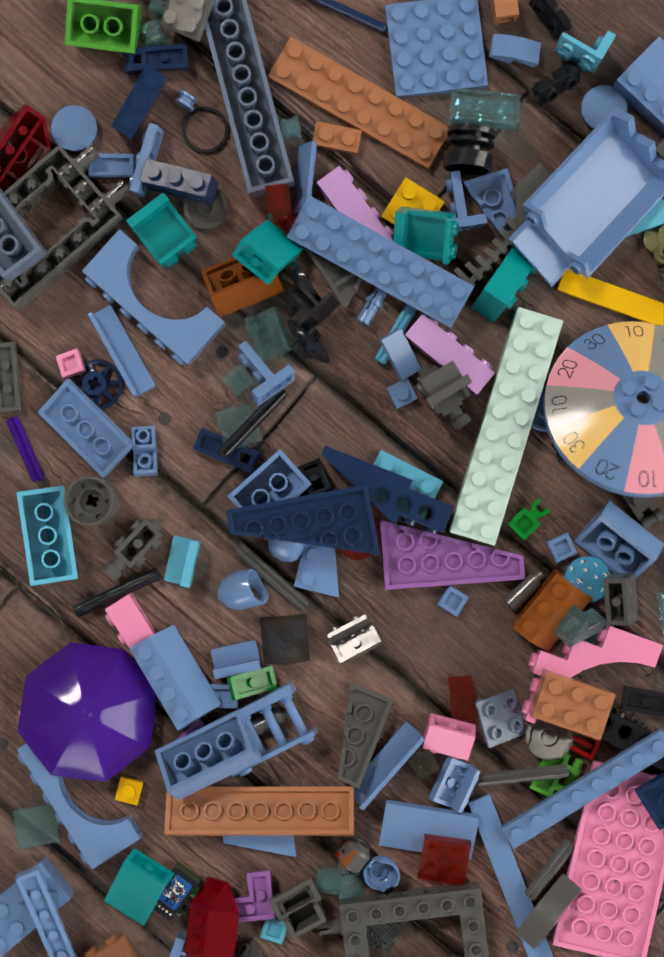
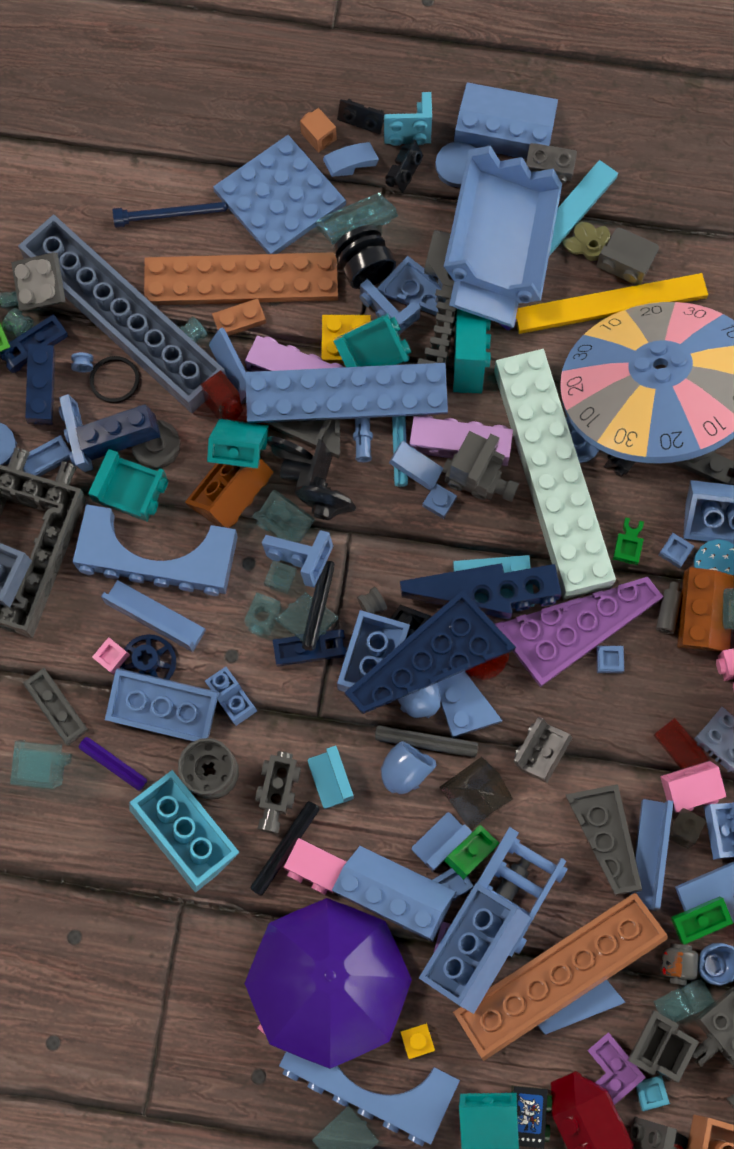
camera: 30 degrees left, 15 degrees down
none -> clear light blue brick [244,592,282,636]
none -> dark grey wheel [357,587,387,614]
none -> green plate [671,896,733,945]

